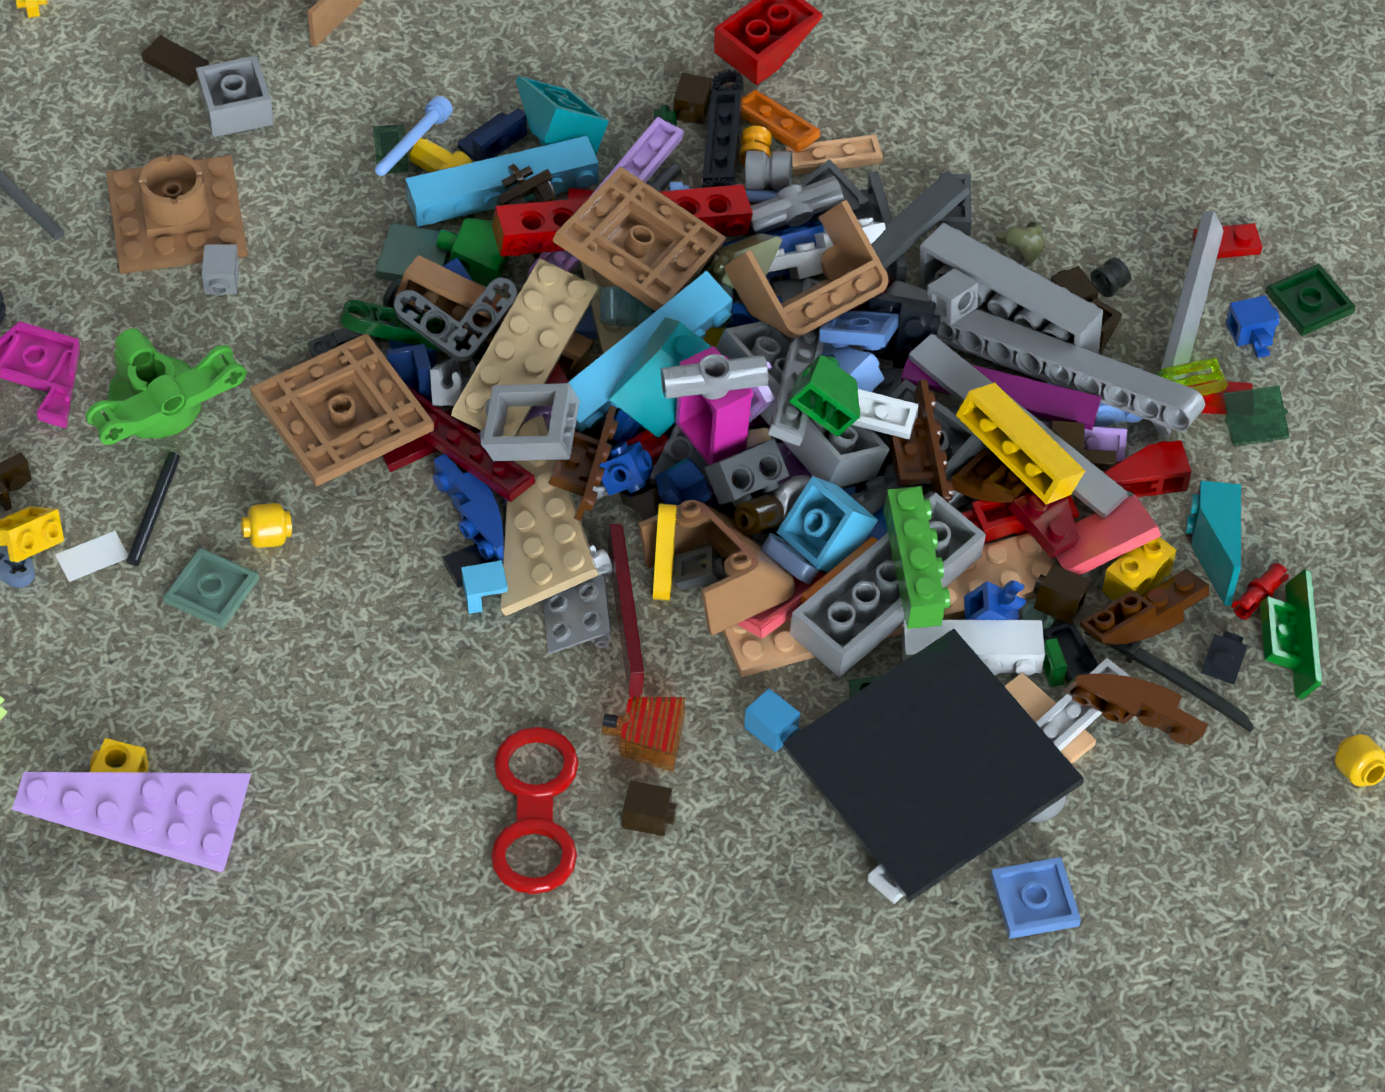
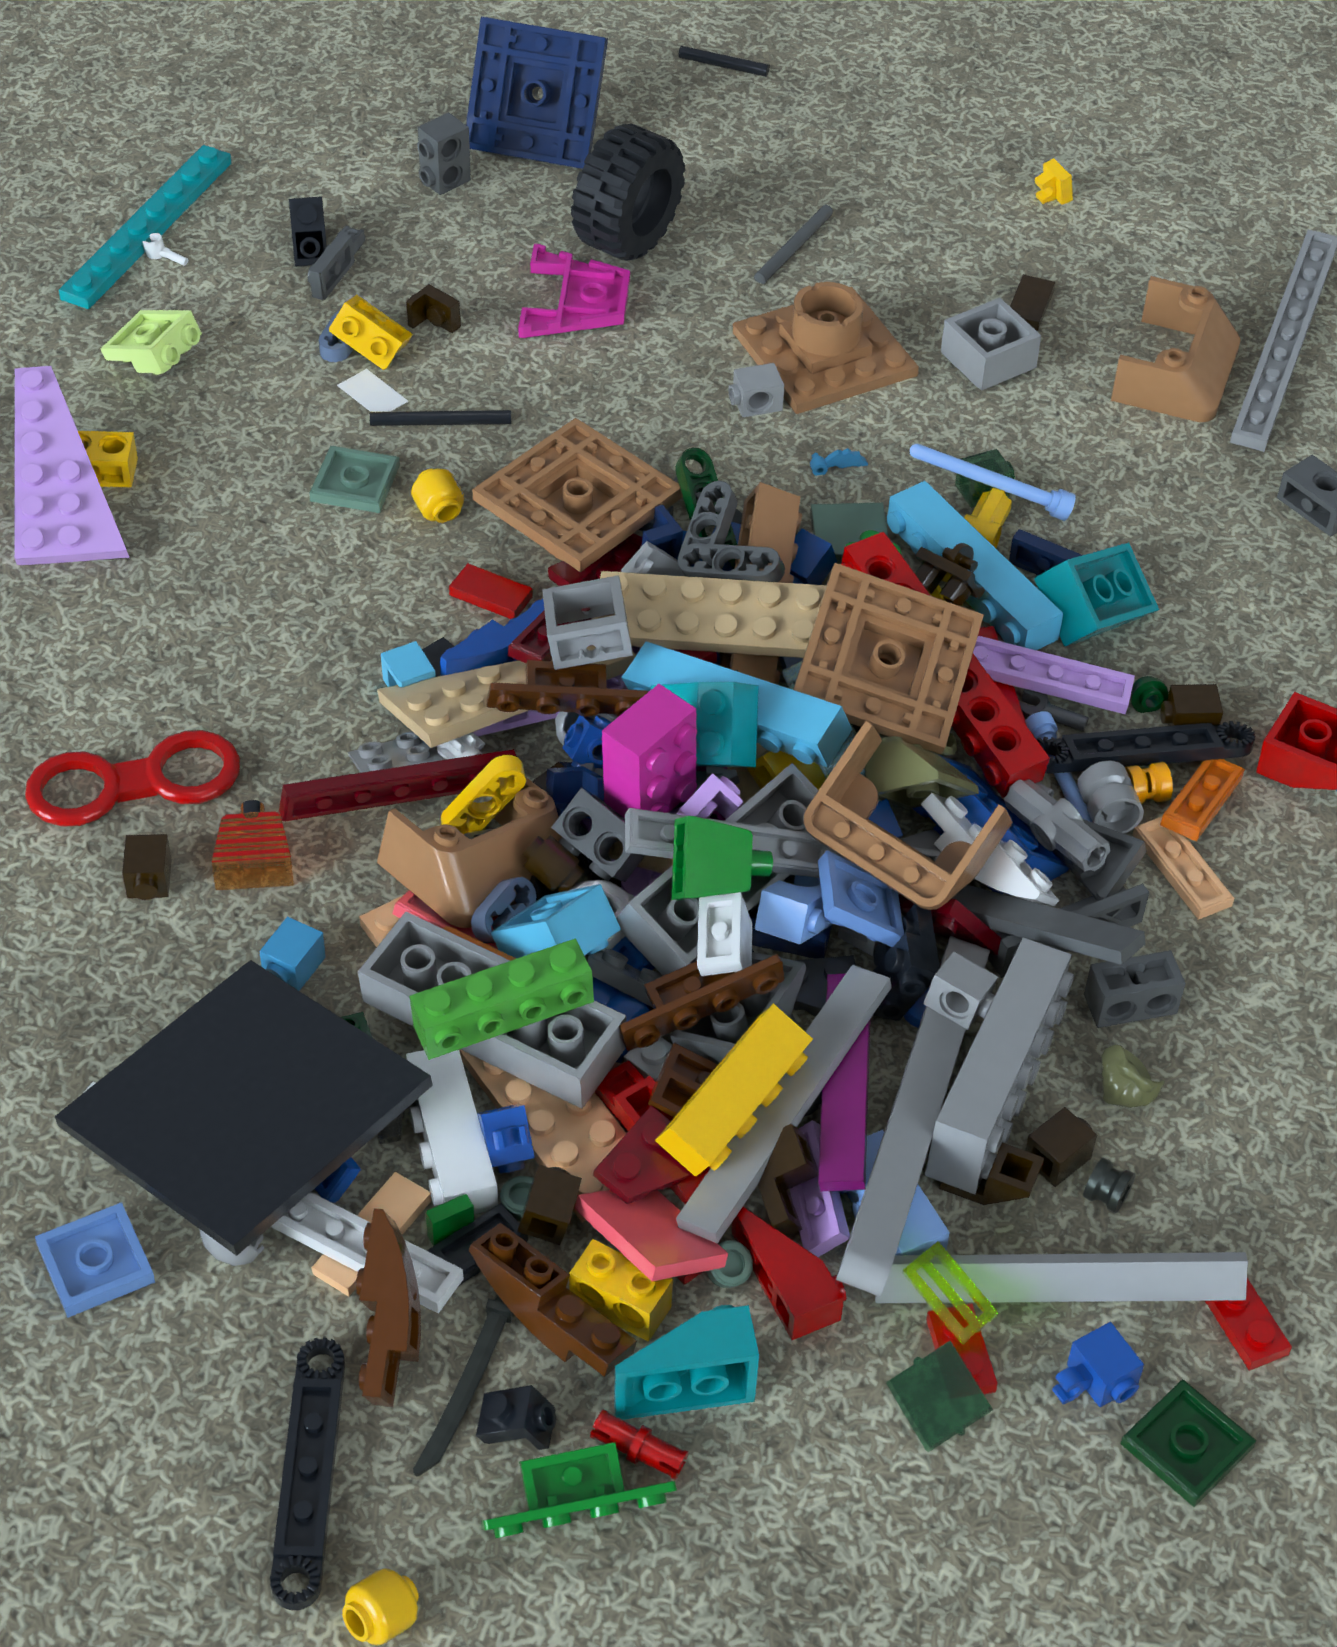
camera: 75 degrees right, 5 degrees down
bright green piece [85,328,247,445] -> none
light grey piece [660,354,769,400] -> none
none -> black plate [270,1337,345,1610]
none -> red tile [449,563,533,619]
none -> dark azure piece [810,448,868,476]

